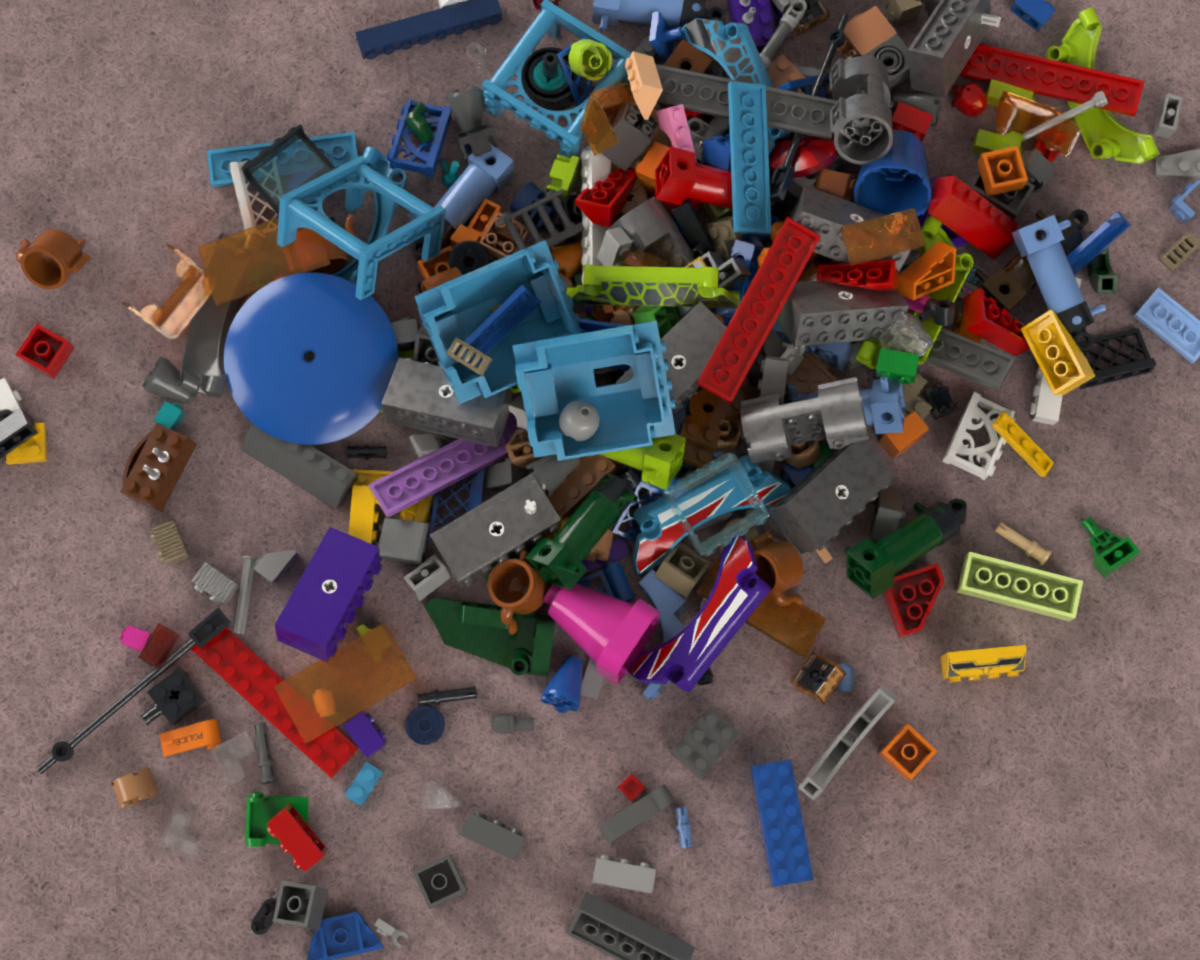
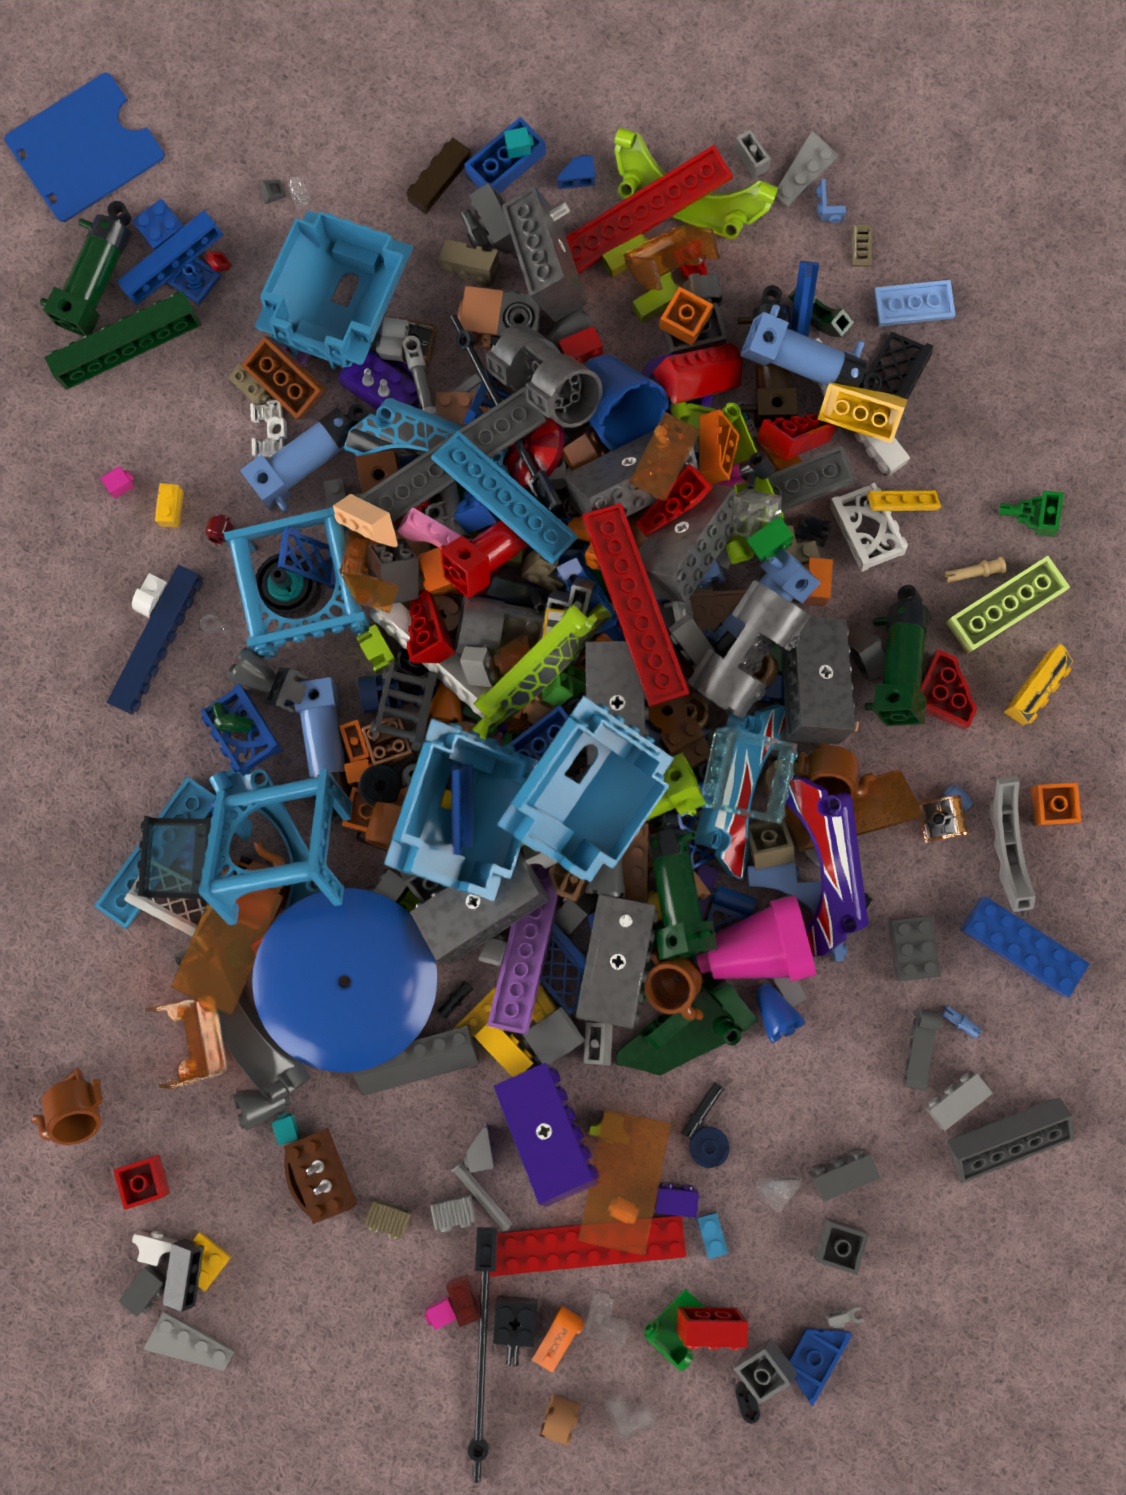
camera: 35 degrees left, 5 degrees up
dark grey pin [254,722,279,784] -> none
teal piece [440,160,459,189] -> none
dark tan slope [447,337,493,376] -> none
dark grey arm [491,714,534,734] -> none
light grey cylinder [559,400,600,441] -> none
lime brick [569,39,612,81] -> none
red tile [618,774,645,802] -> none
blue tile [649,11,685,63] -> none
red animal [951,82,988,117] -> none
light grey piece [1022,91,1108,140] -> none

